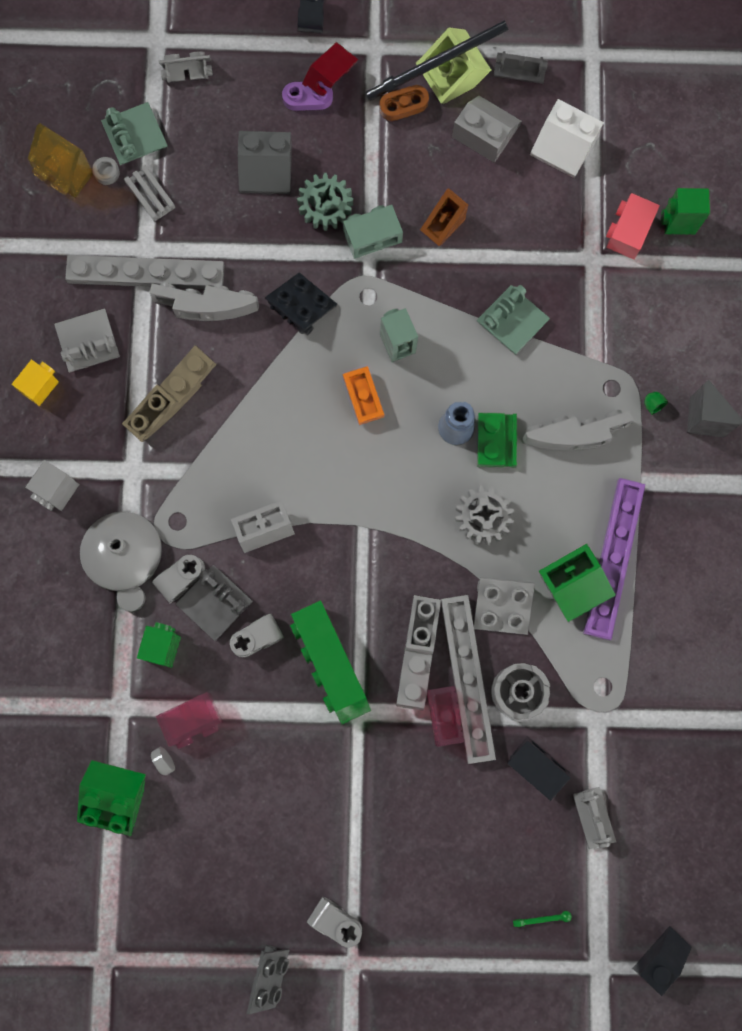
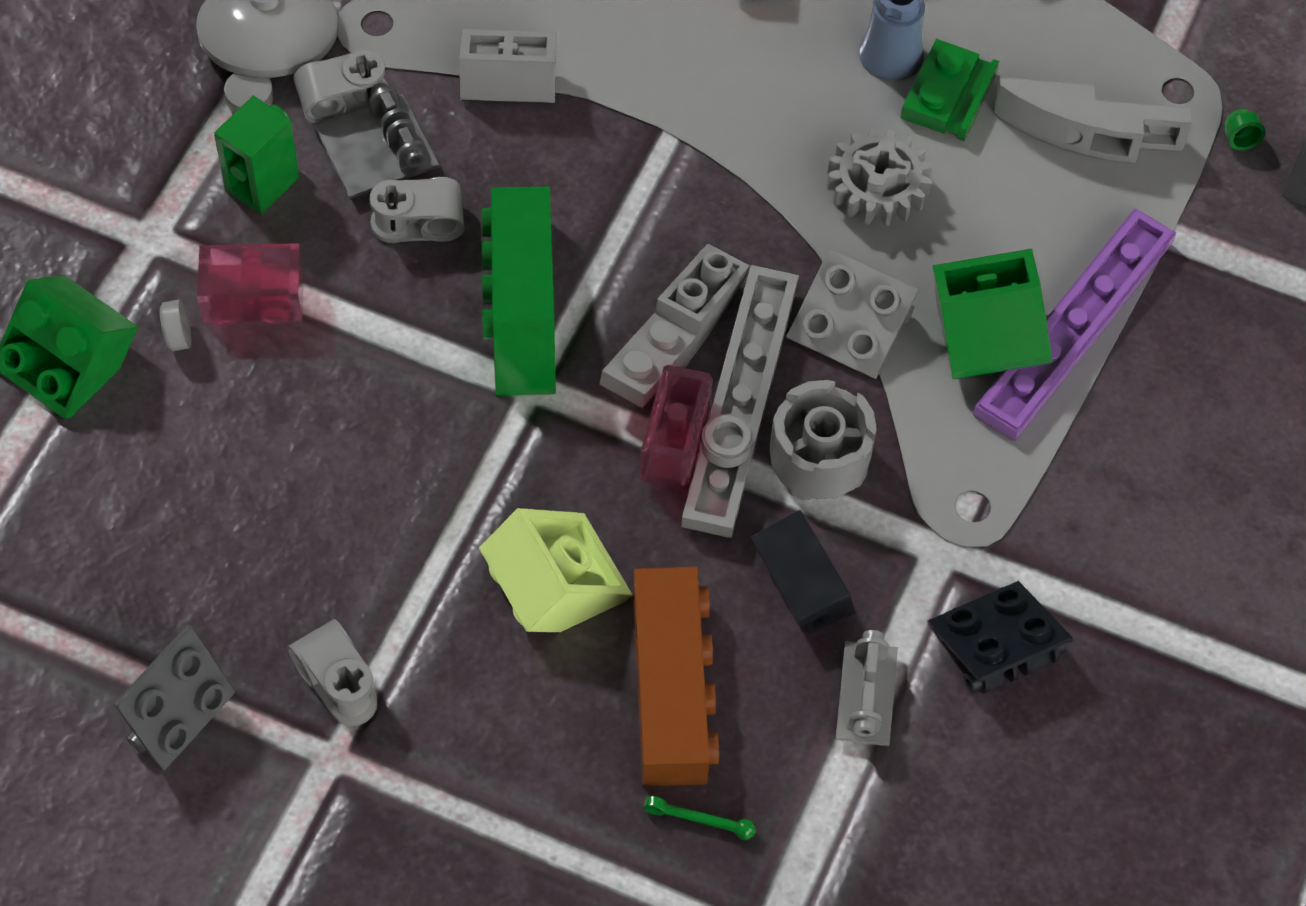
camera: 25 degrees right, 20 degrees down
none -> yellowish green slope [479,508,633,632]
none -> dark orange brick [633,567,719,787]
none -> light grey tile [701,414,753,468]
none -> black hinge [927,581,1073,694]

